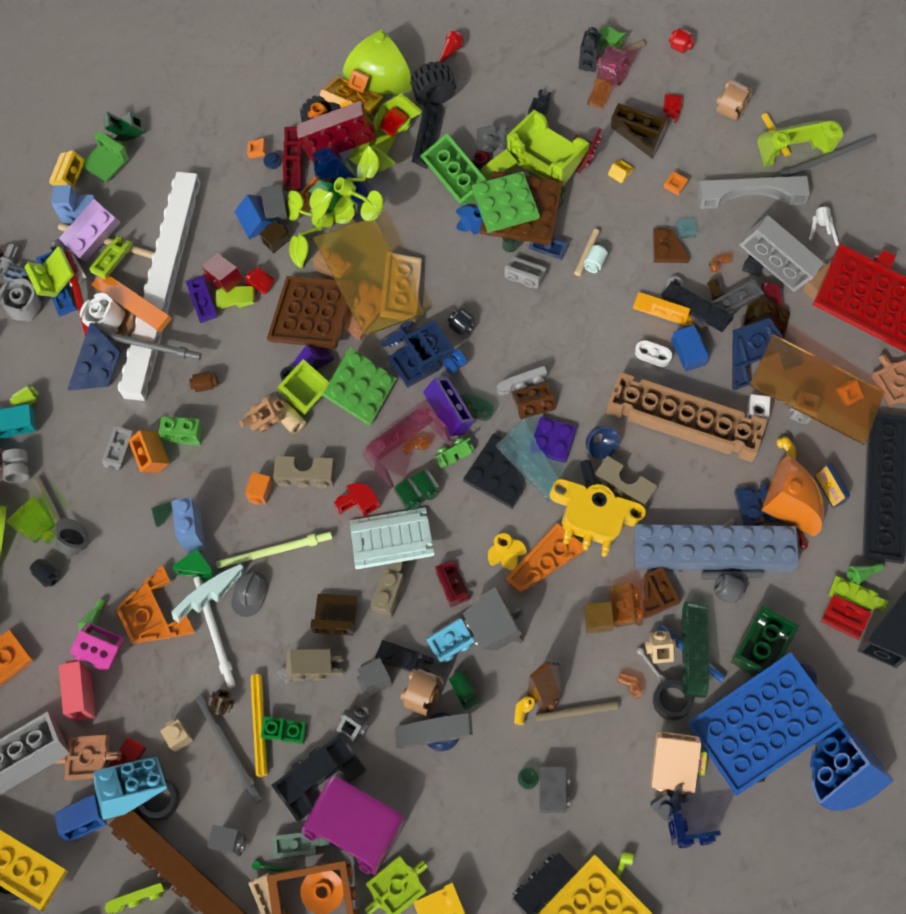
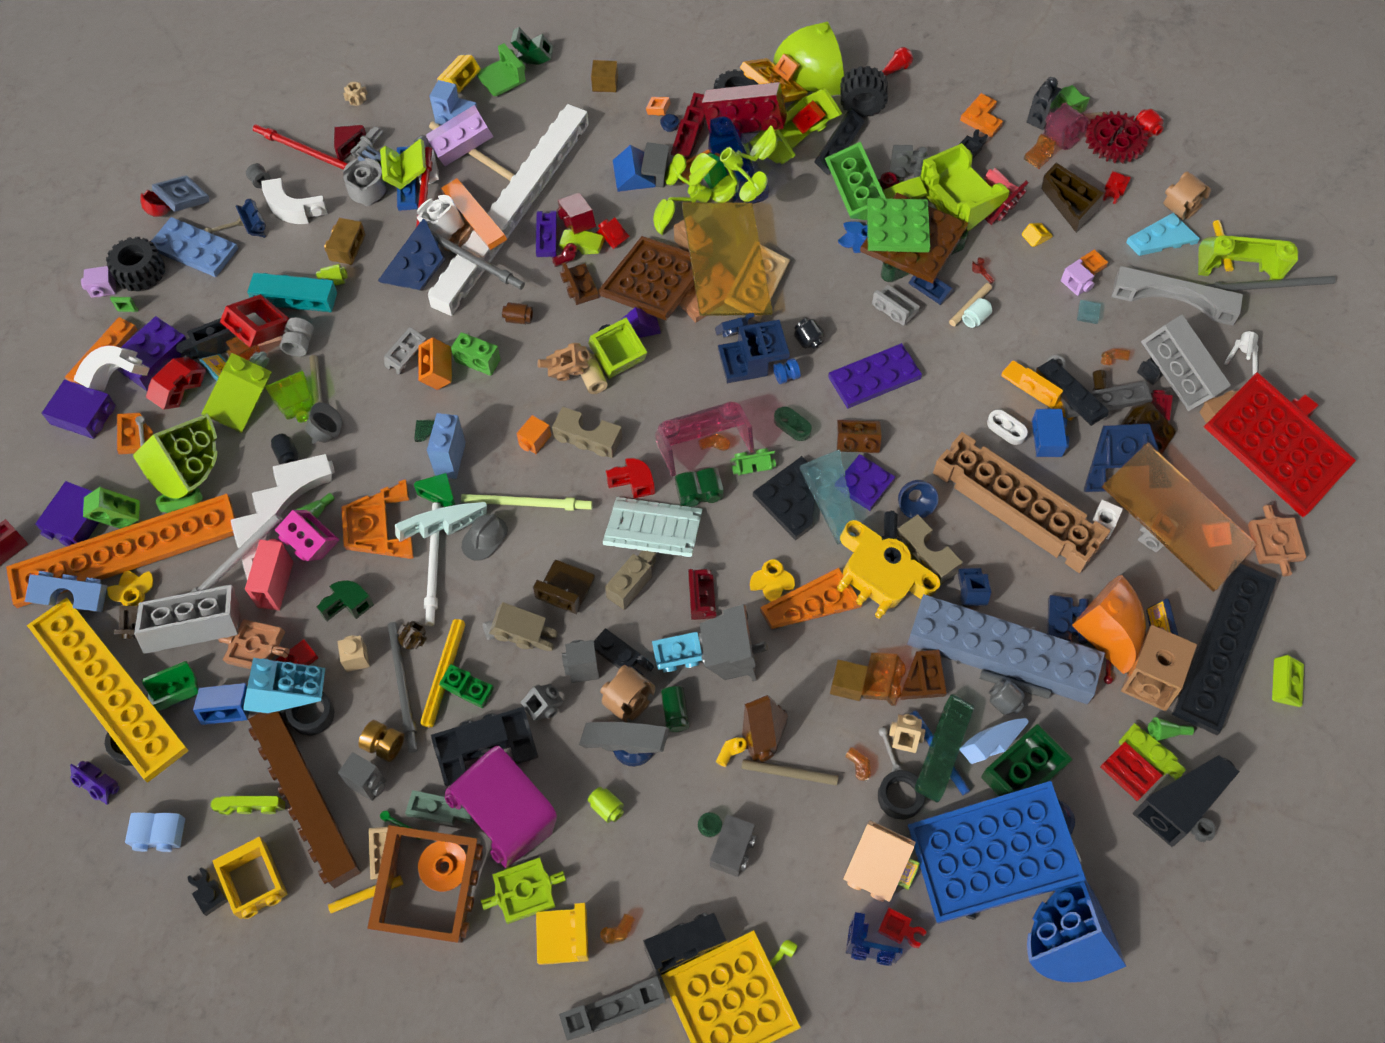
camera: 15 degrees right, 5 degrees down
lime hinge [90,236,133,279] -> none
dark brown brick [259,221,290,254] -> none
orange plate [308,103,327,118] -> none
bright green plate [322,347,397,426] -> none
dark purple brick [423,377,475,437] -> none
light grey hinge [496,366,547,397] -> none
black plate [650,784,690,821] -> none
reddish brown wing [653,228,689,263] -> none
yellow arm [777,436,796,460] -> none
none -> green bracket [142,661,199,711]
none -> light grey bar [190,514,282,593]
none -> white arch [231,454,335,580]
none -> dark green brick [316,580,374,621]
none -> pearl gold brick [325,217,366,265]
none -> pearl gold wheel [359,720,404,762]
none -> dark red arm [552,243,577,267]
none -> reddish brown bracket [560,262,599,305]
none -> lime brick [588,786,624,823]
none -> pearl gold piece [591,60,618,92]
none -> clear orange arm [600,914,635,945]
none -> dark purple plate [828,343,922,409]
none -> red plate [877,907,926,948]
none -> dark blue brick [958,568,991,606]
none -> orange plate [960,93,1003,137]
none -> light blue slope [960,718,1029,764]
none -> clear red hand [972,257,994,284]
none -> coral cone [984,168,1018,193]
none -> lavender brick [1061,259,1095,296]
none -> dark red gear [1085,111,1149,164]
none -> medium nougat brick [1121,625,1197,711]
none -> medium azure wing [1126,213,1200,256]

